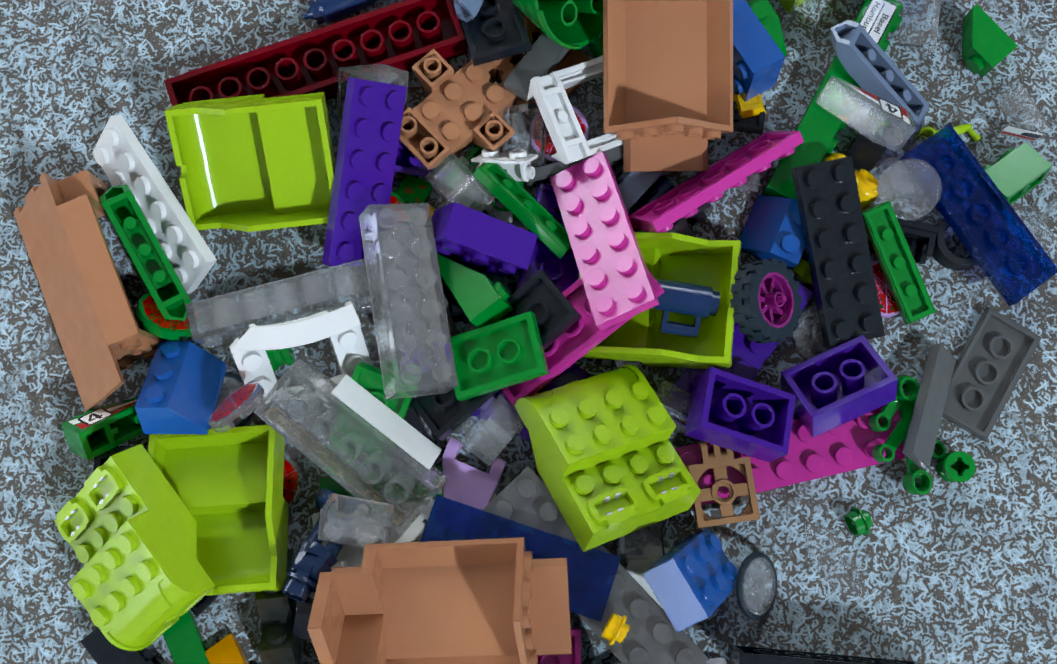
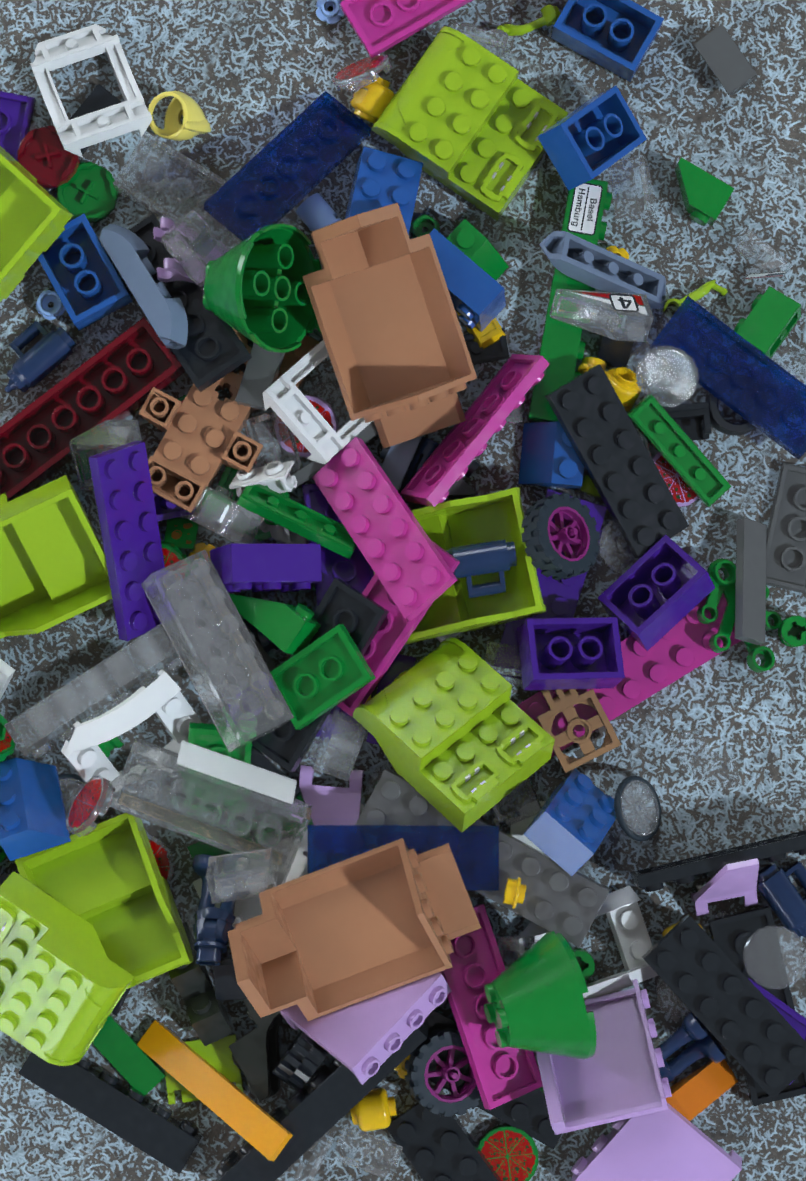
camera: 20 degrees left, 5 degrees up
green plate [844,507,873,537] -> none

